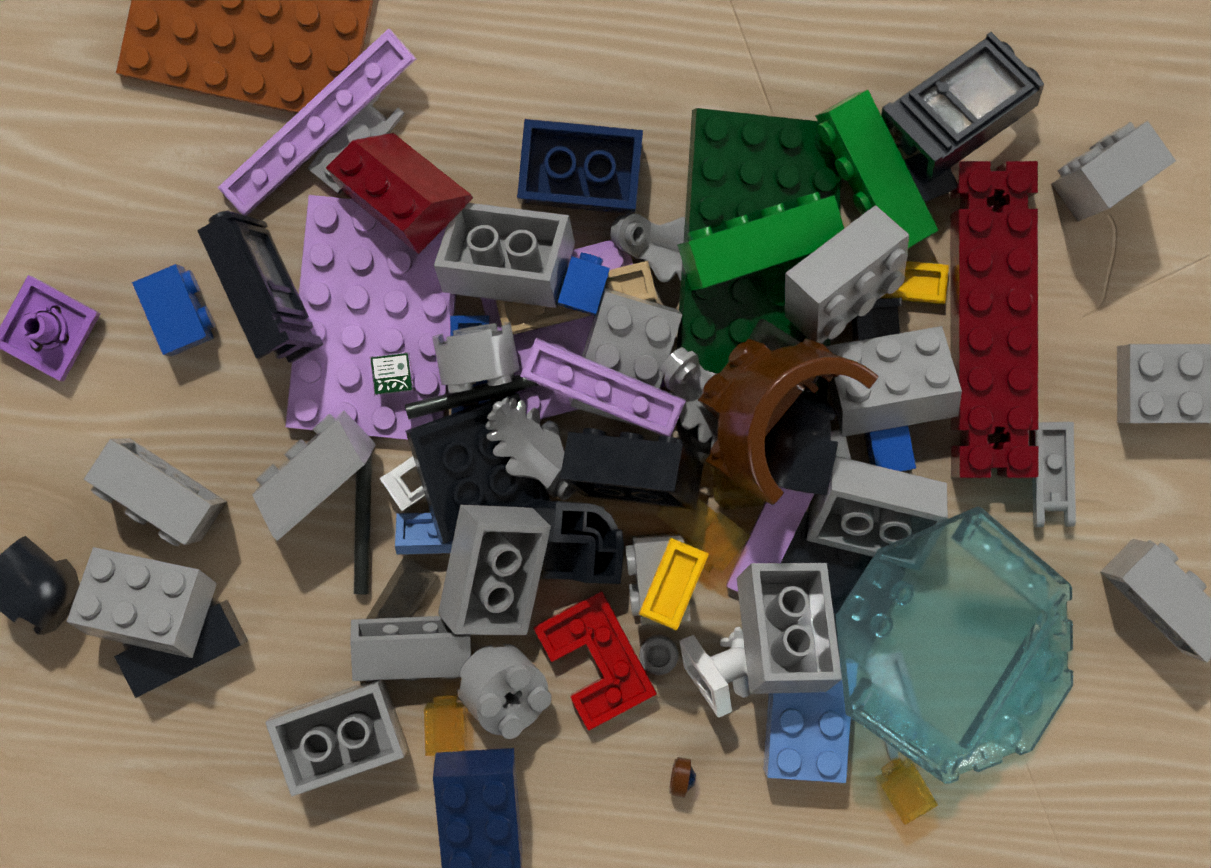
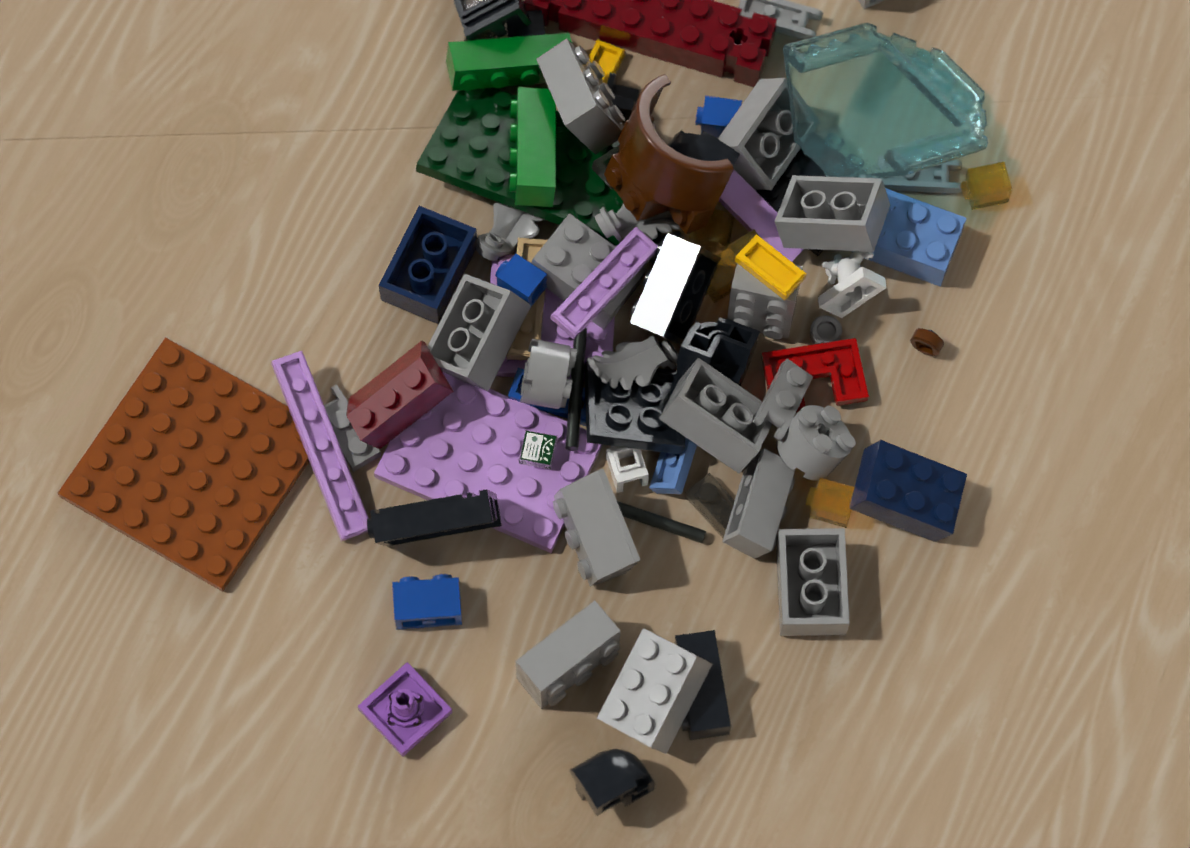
camera: 75 degrees left, 20 degrees down
light grey brick [826,326,962,437] -> none
none -> light grey hinge [753,358,813,441]

